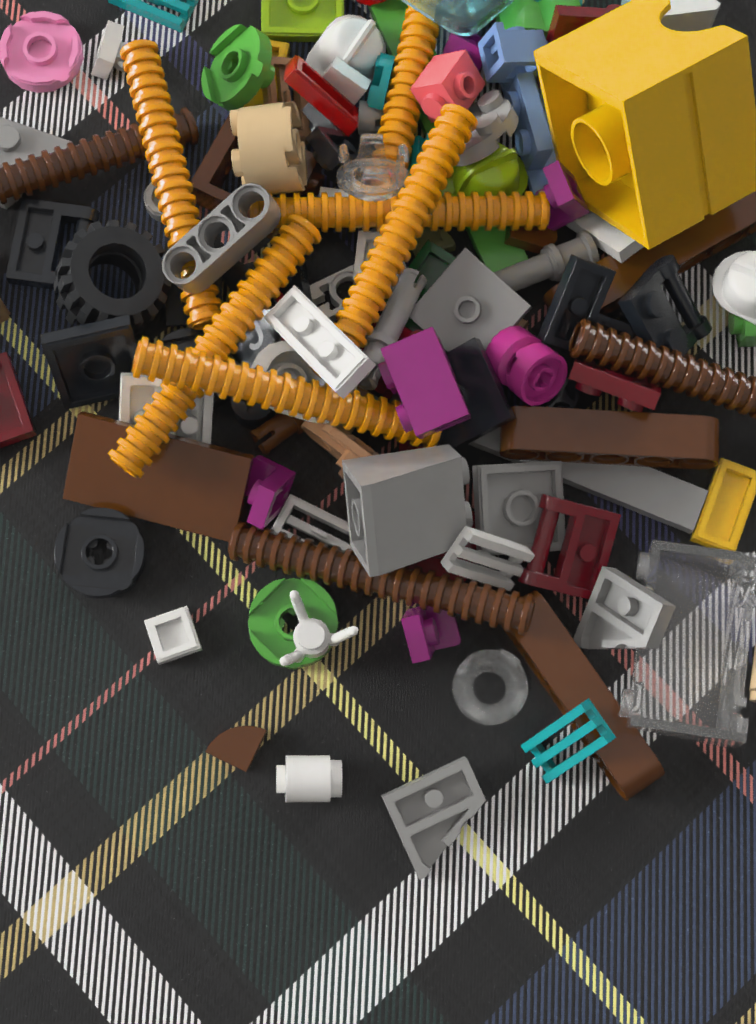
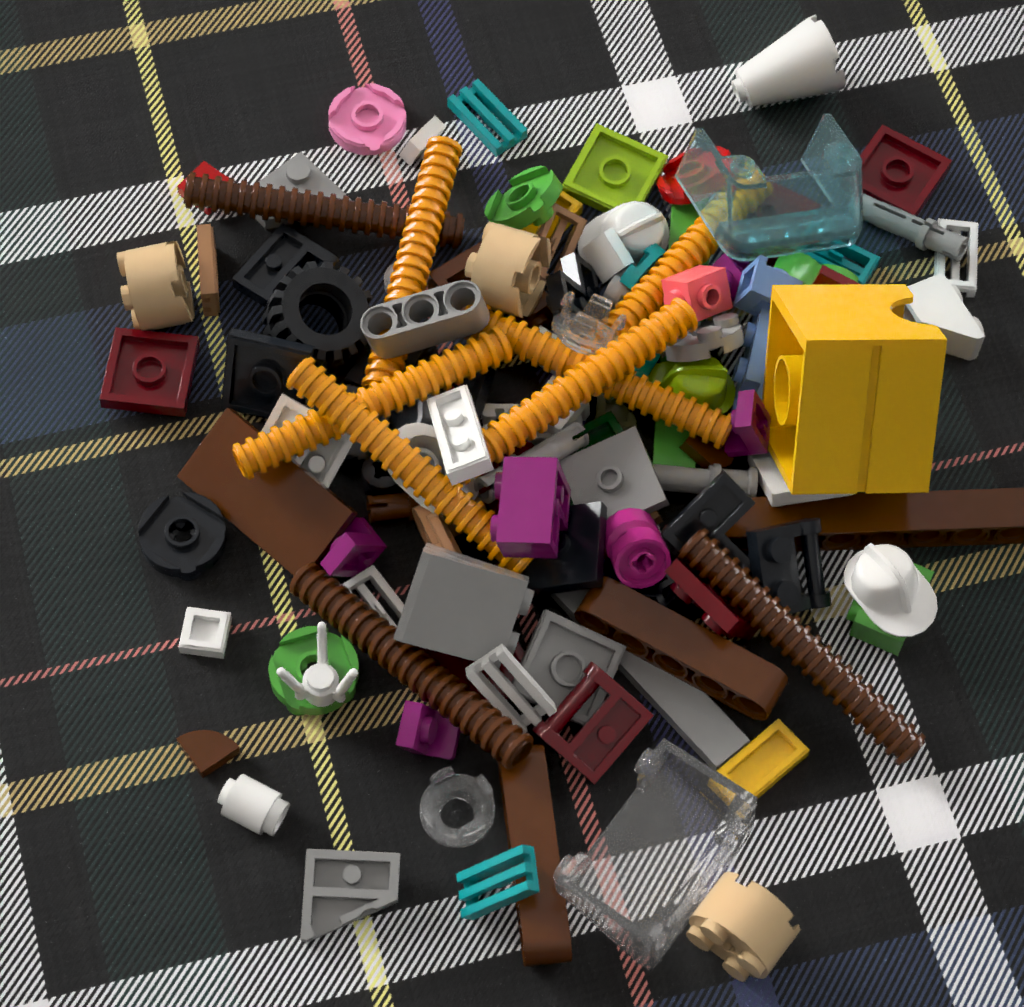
camera: 25 degrees right, 15 degrees down
red tile [284,55,359,137] -> none
light grey wing [573,566,676,649] -> none

